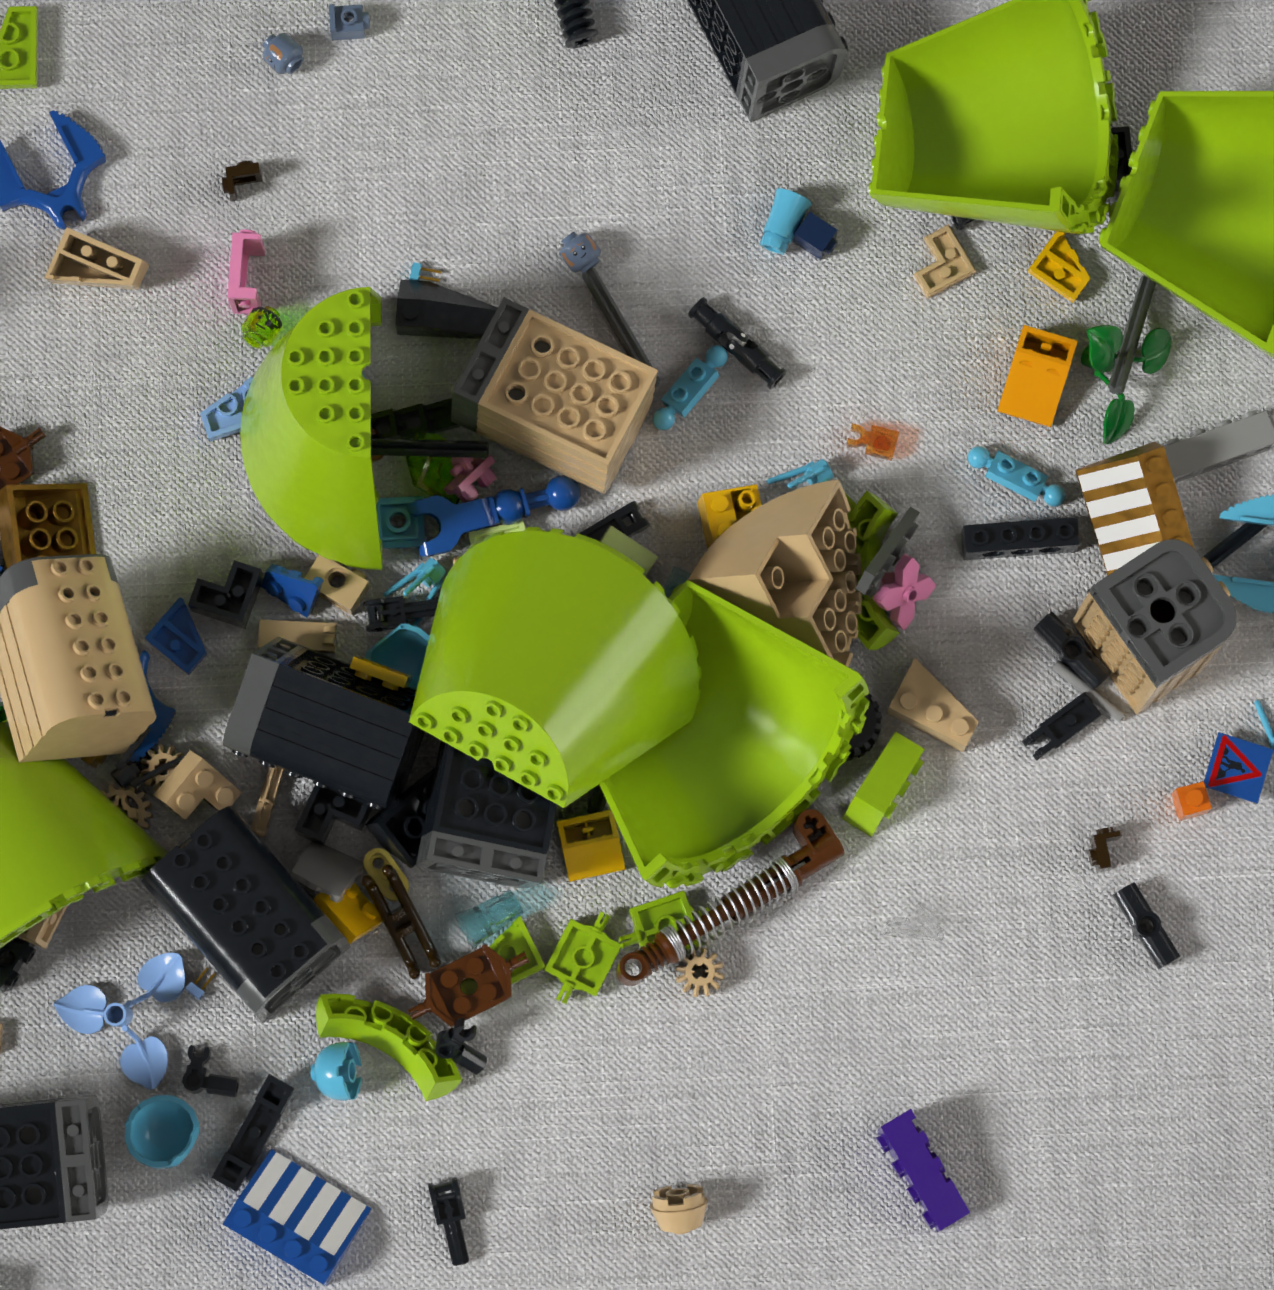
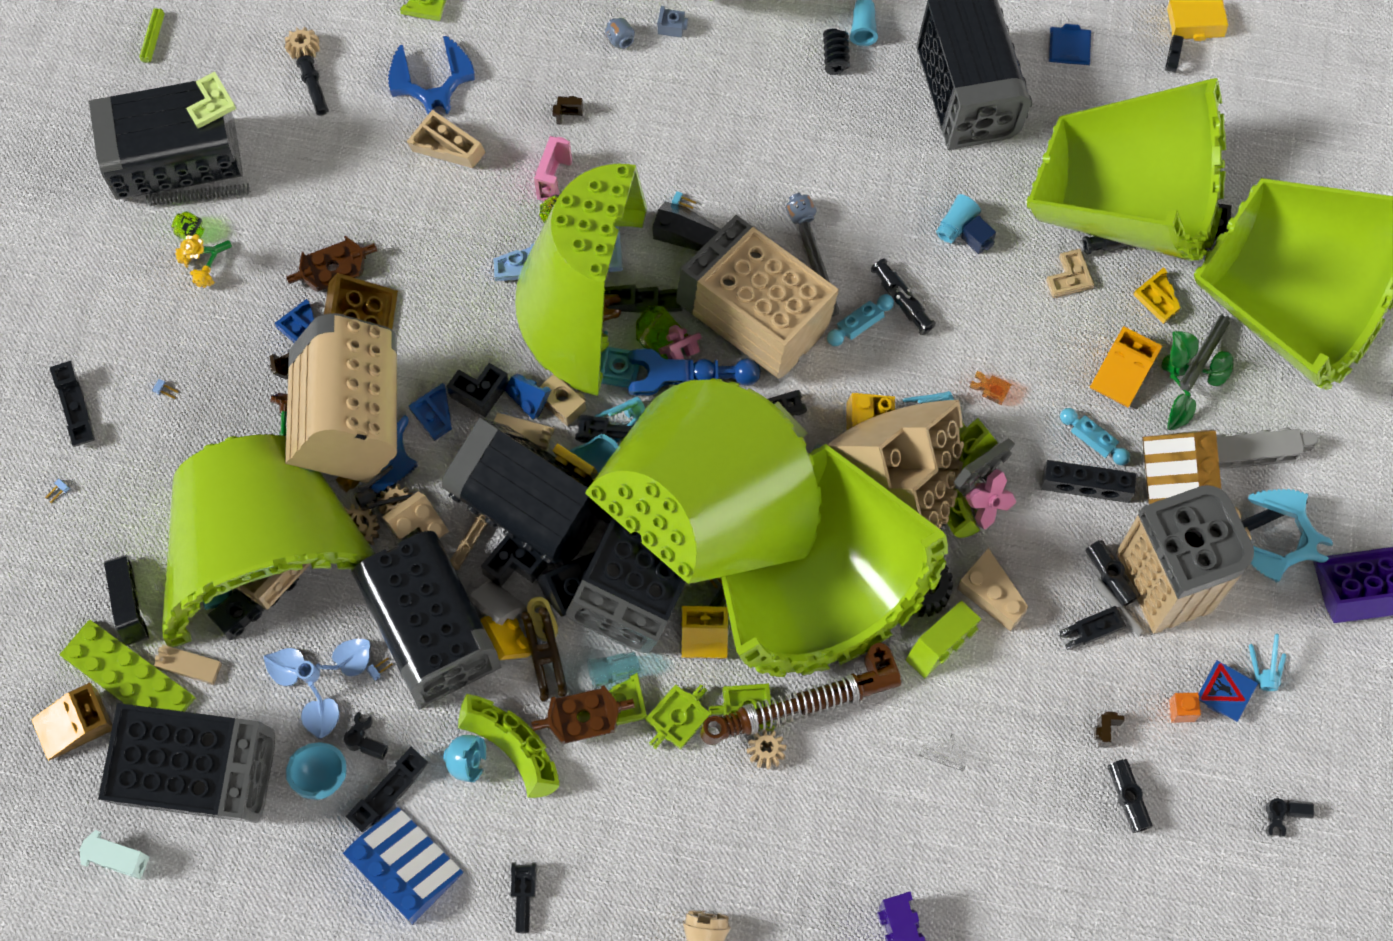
camera: 15 degrees right, 10 degrees down
black axle [371,439,489,458] -> none
black bar [435,1018,487,1075] -> none

